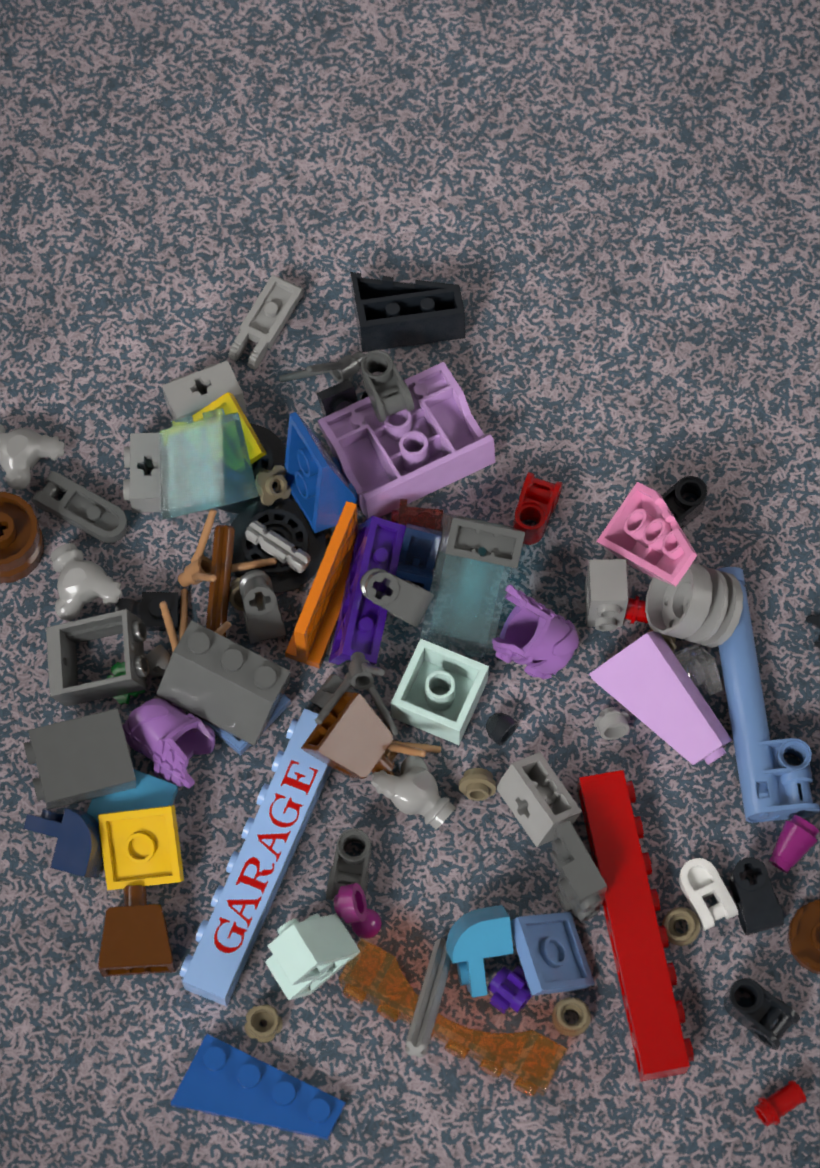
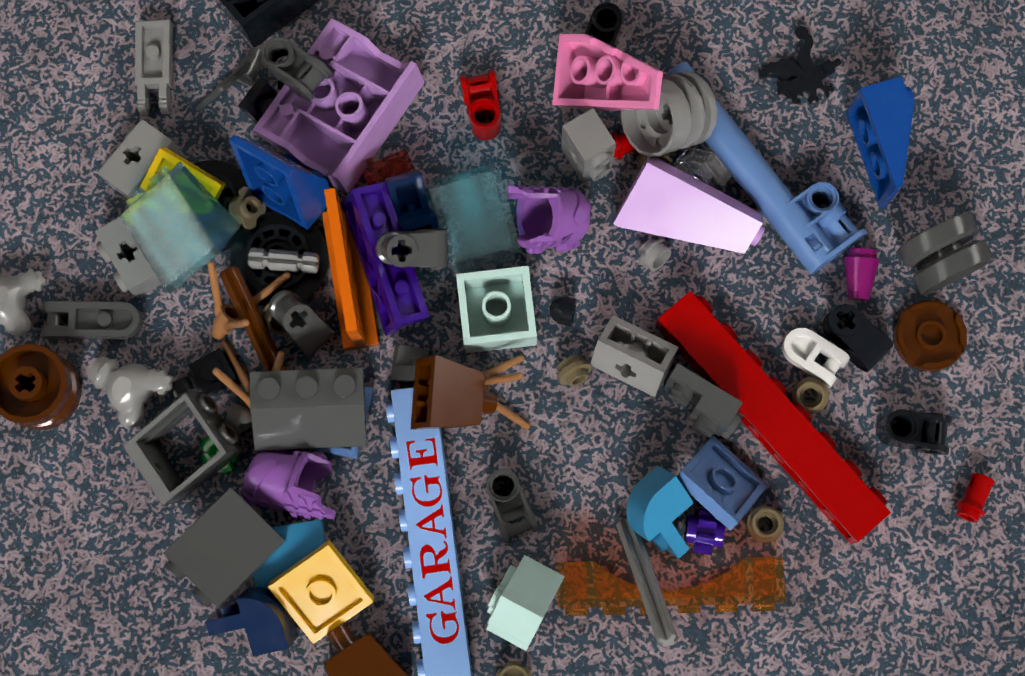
camera: 25 degrees left, 10 degrees up
dark grey plant [315,652,398,736] -> none
magenta plate [334,883,382,939] -> none
light grey animal [371,755,456,830] -> none
dark grey window [439,512,525,569] -> none

